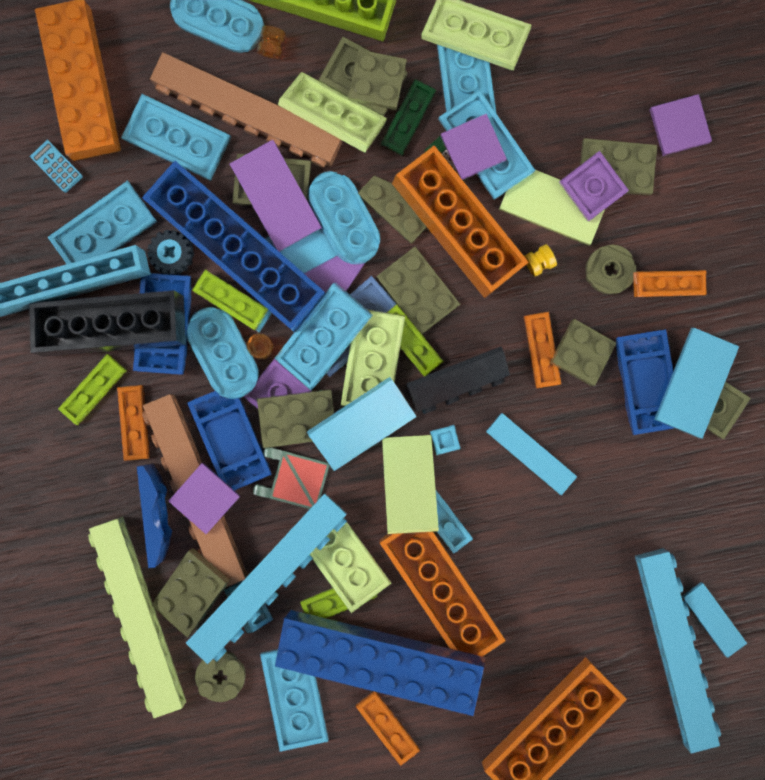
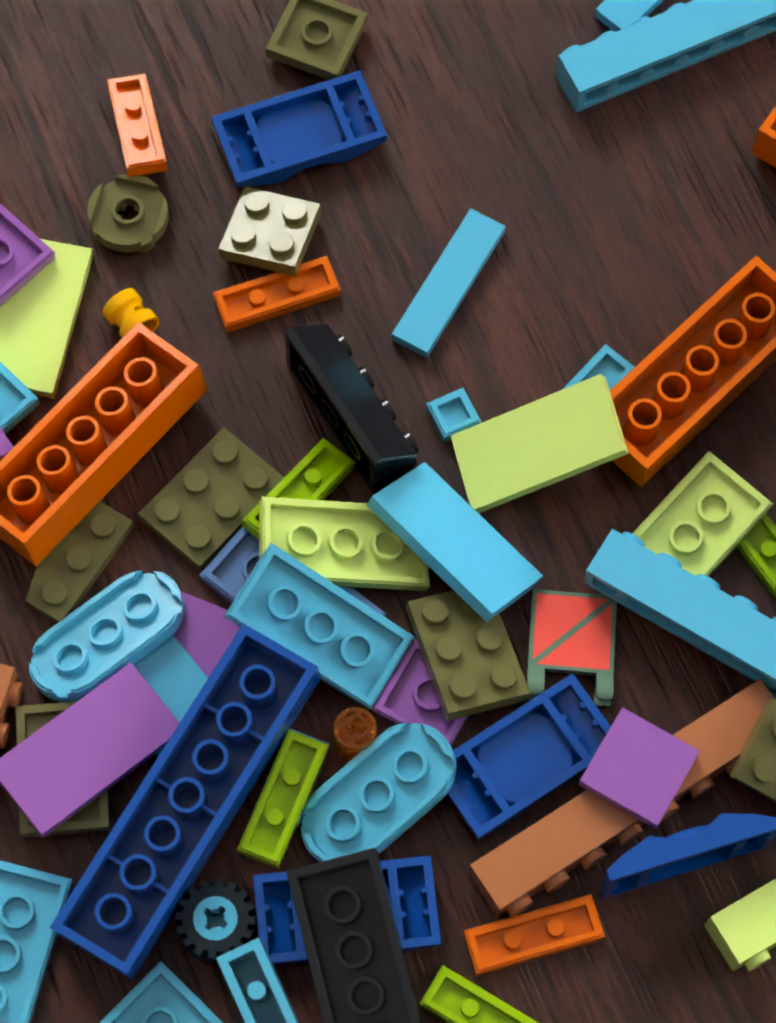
camera: 100 degrees left, 20 degrees down
medium azure tile [654,328,739,439] -> none

